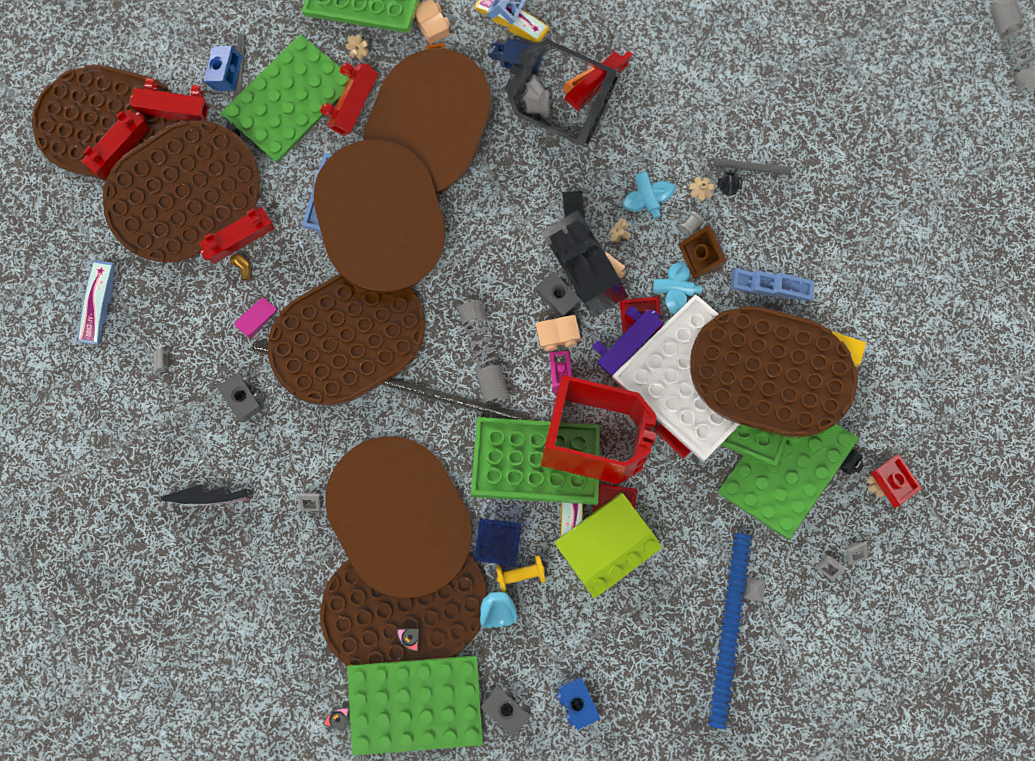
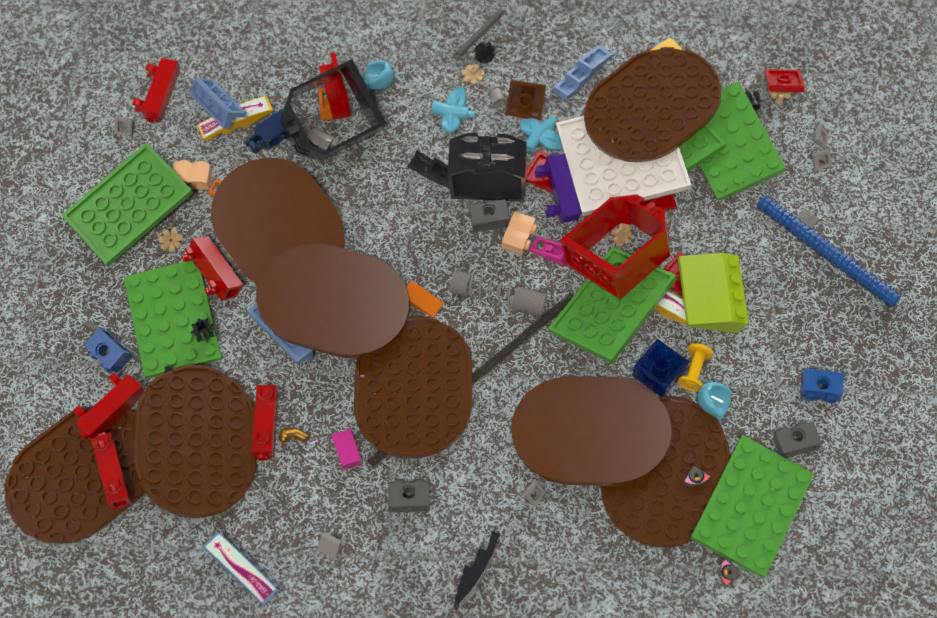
camera: 55 degrees left, 15 degrees down
none -> black gear [191,318,215,343]
none -> medium azure hair [363,60,394,91]
none -> orange slope [406,281,444,318]
none -> tan plant [612,223,632,247]

